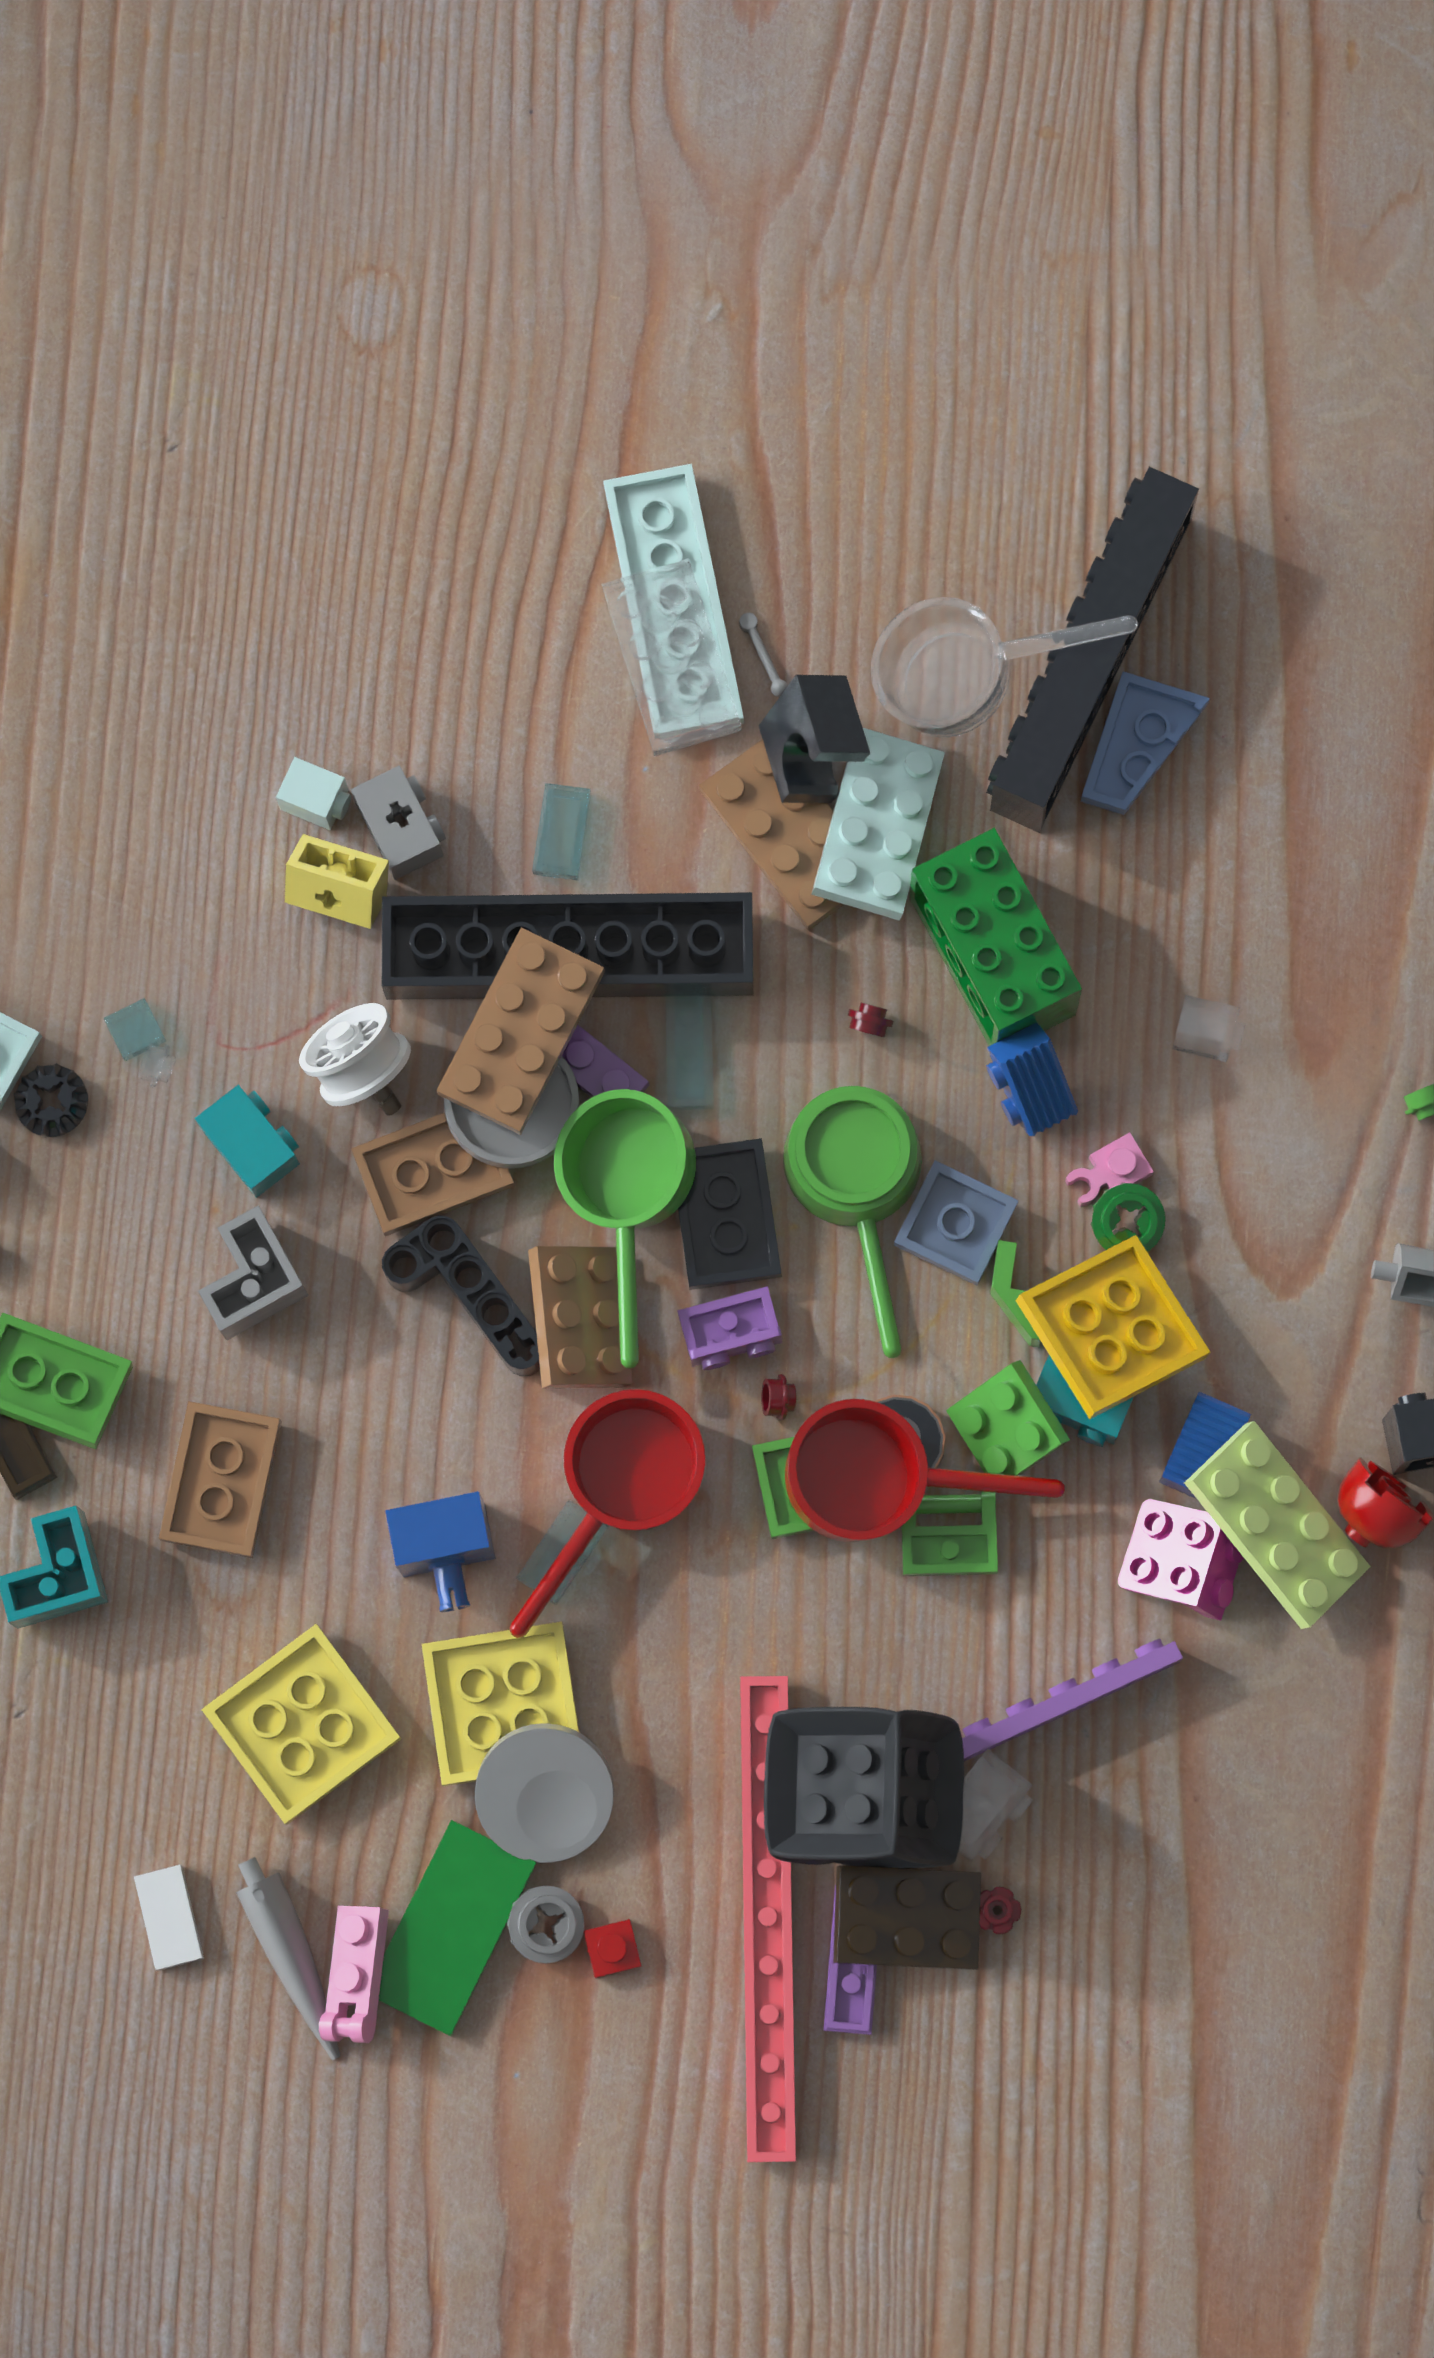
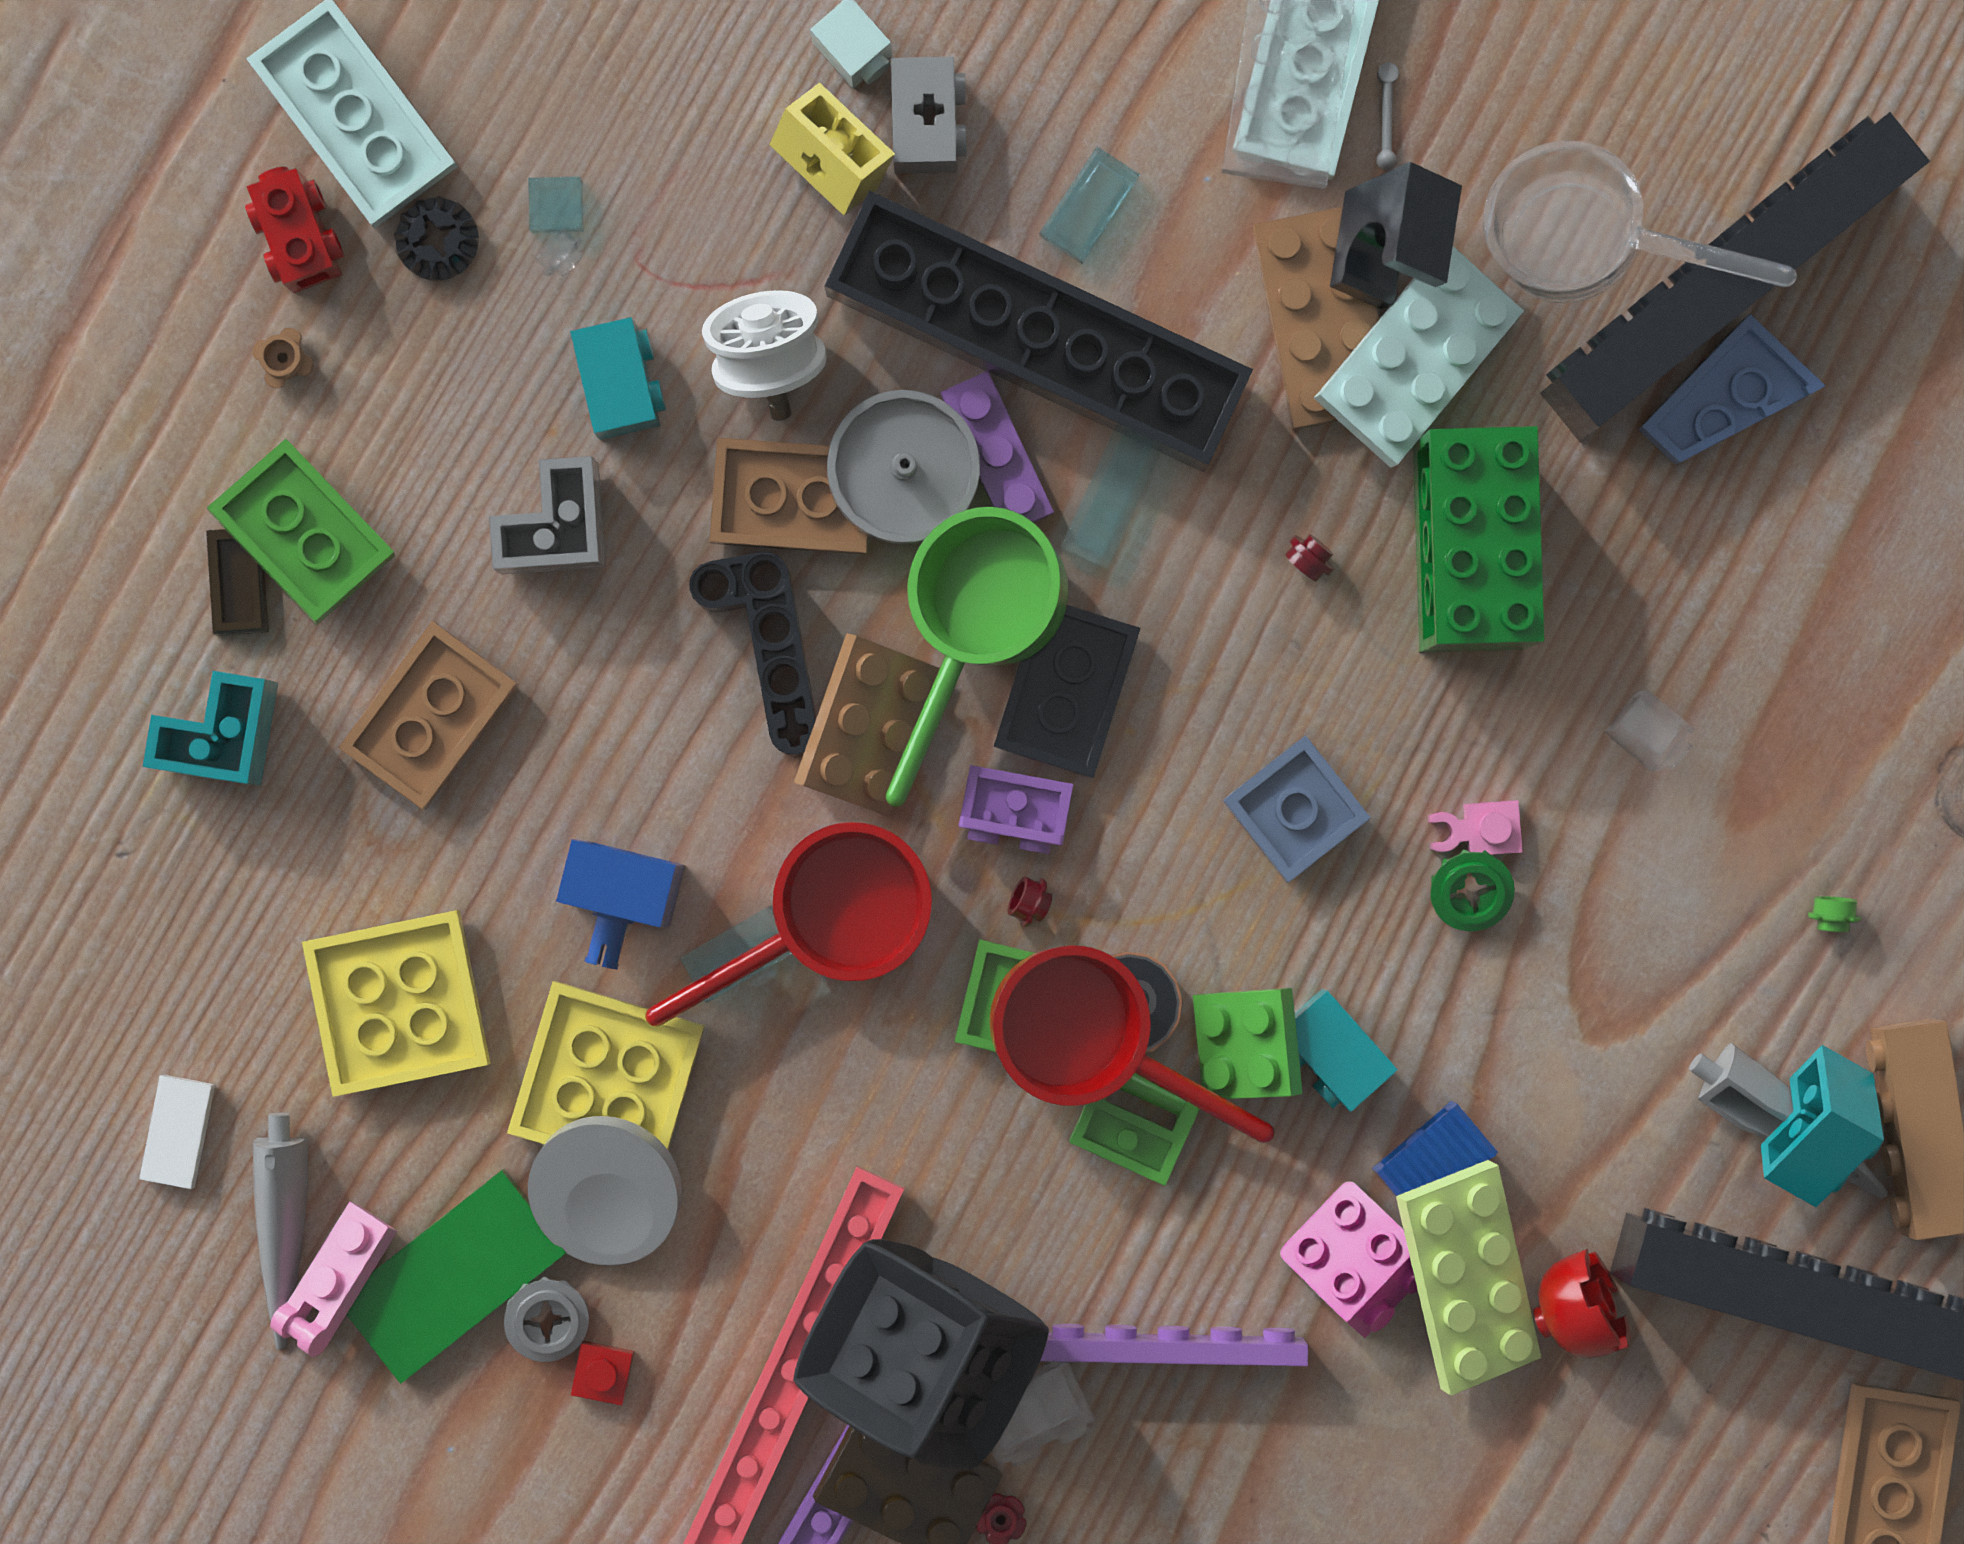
camera: 15 degrees right, 10 degrees up
medium nougat plate [436,928,605,1135] -> none
bright green piece [783,1086,922,1358] -> none
blue brick [986,1022,1078,1136] -> none
bright green slope [990,1240,1041,1348] -> none
yellow plate [1016,1235,1210,1419] -> none

